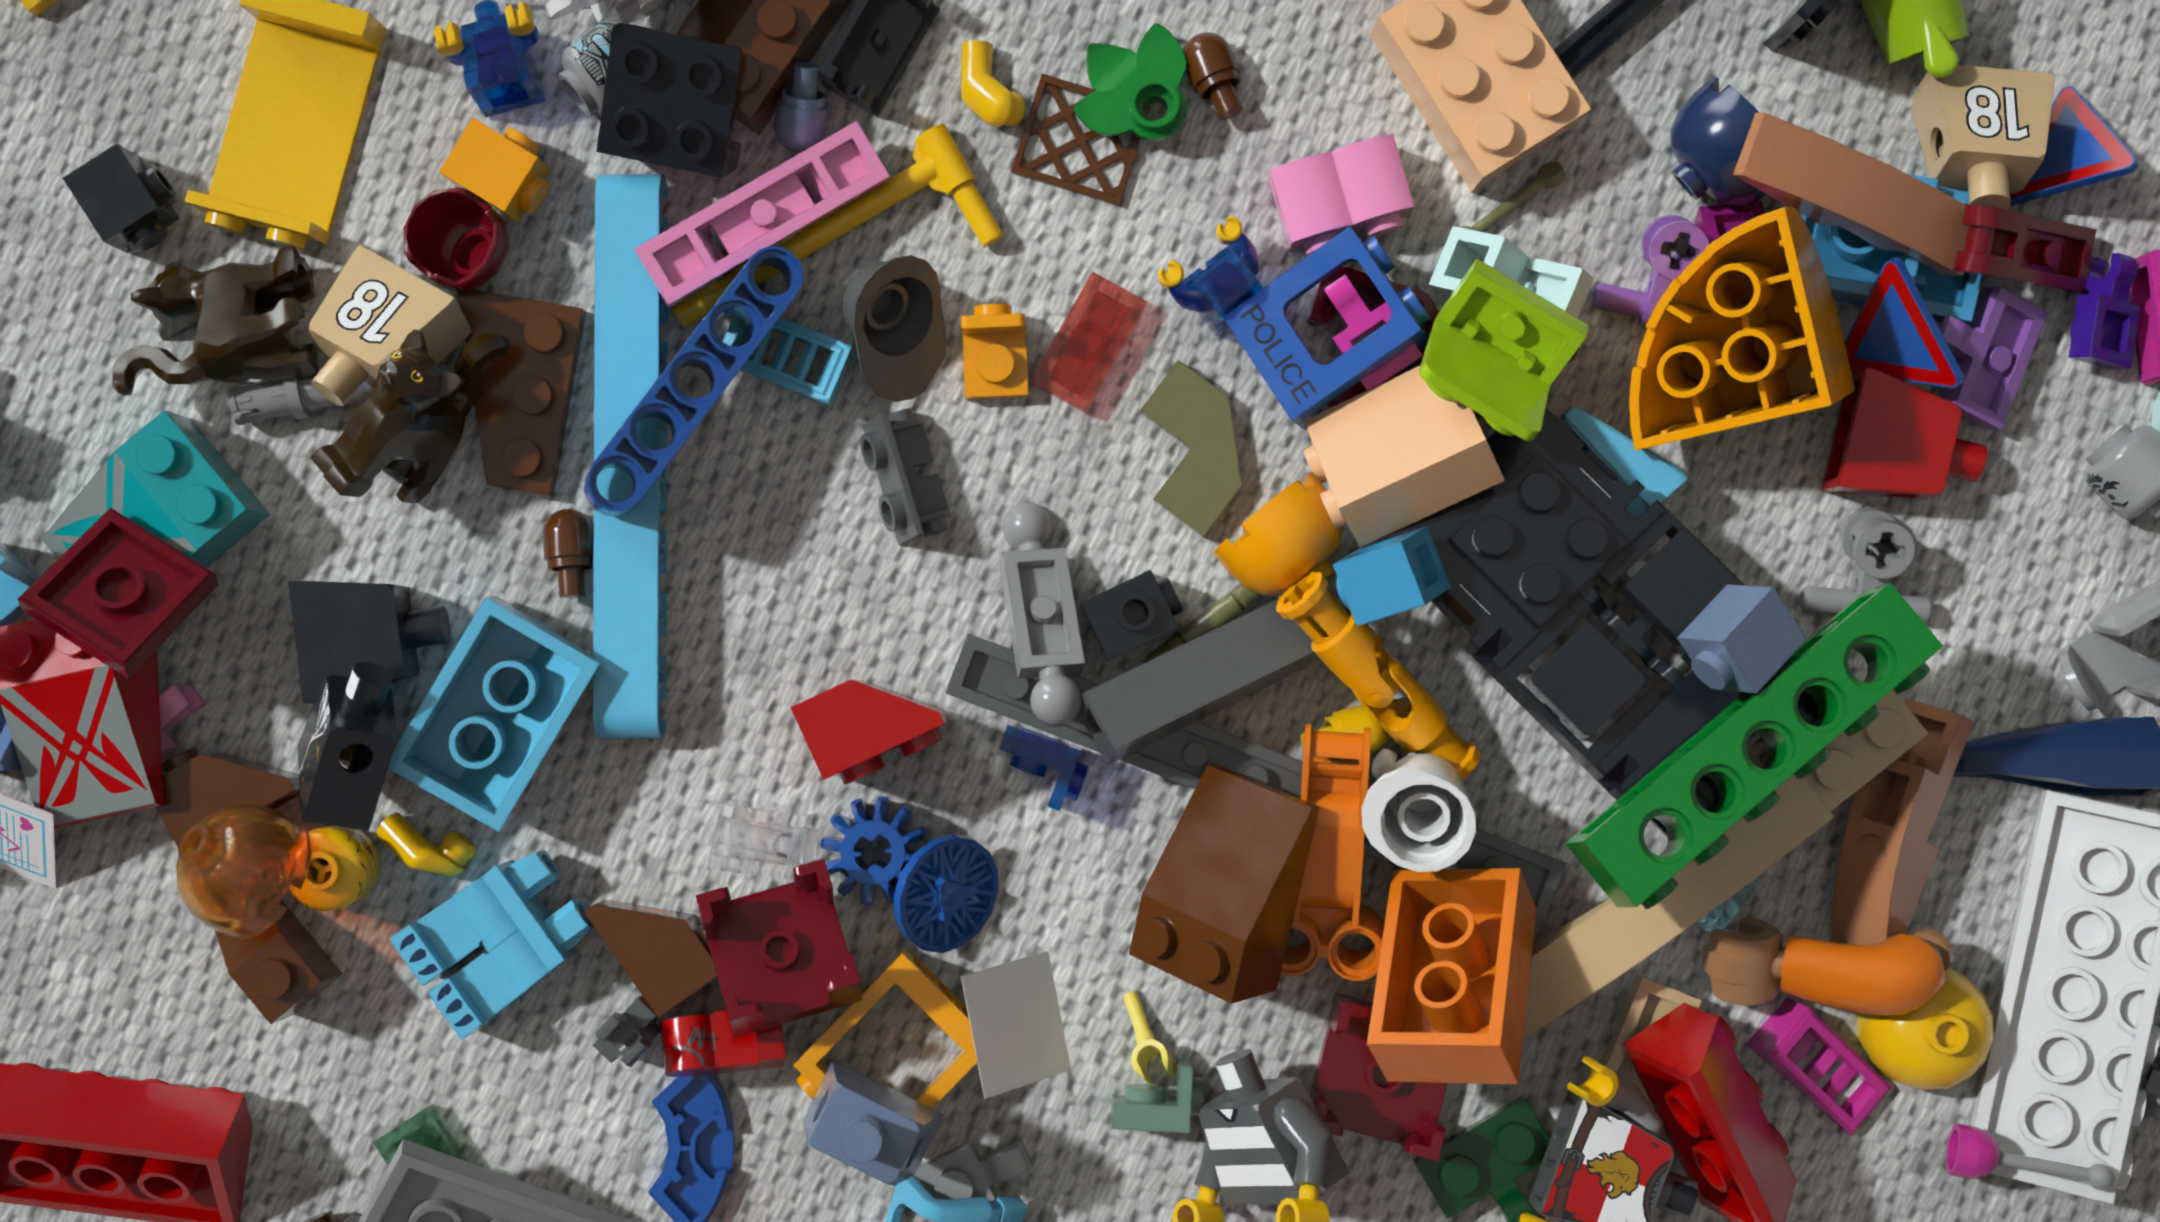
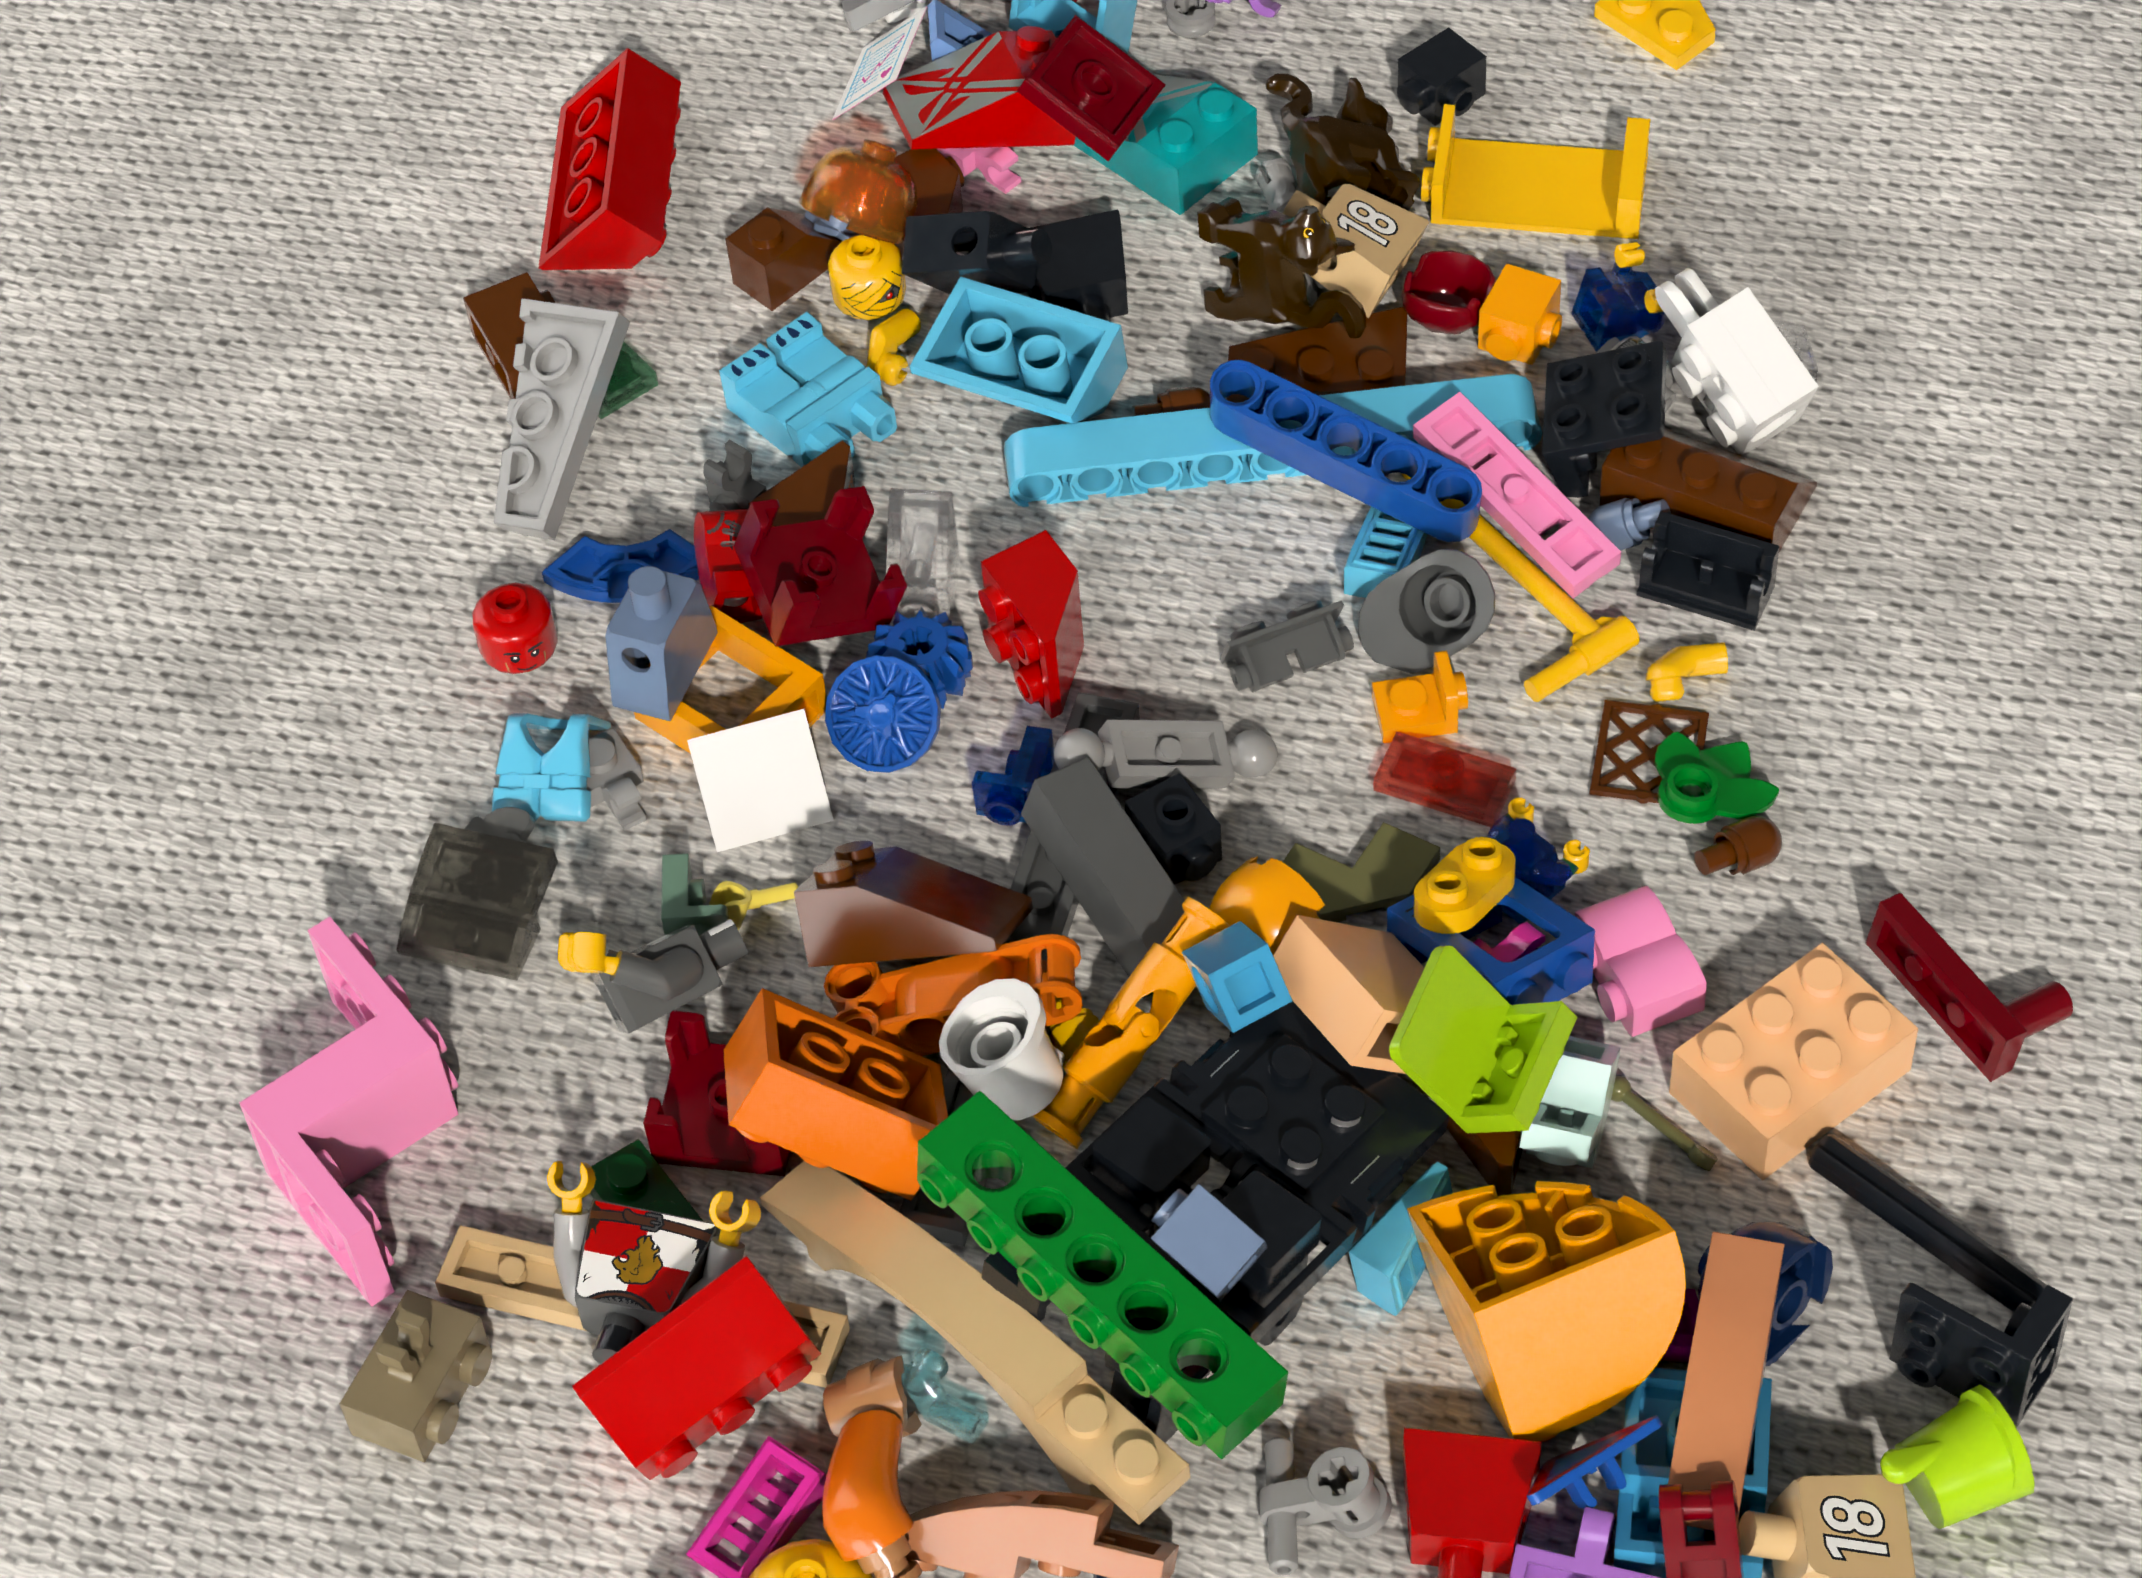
camera: 90 degrees right, 35 degrees down
none -> yellow plate [1414,837,1516,934]

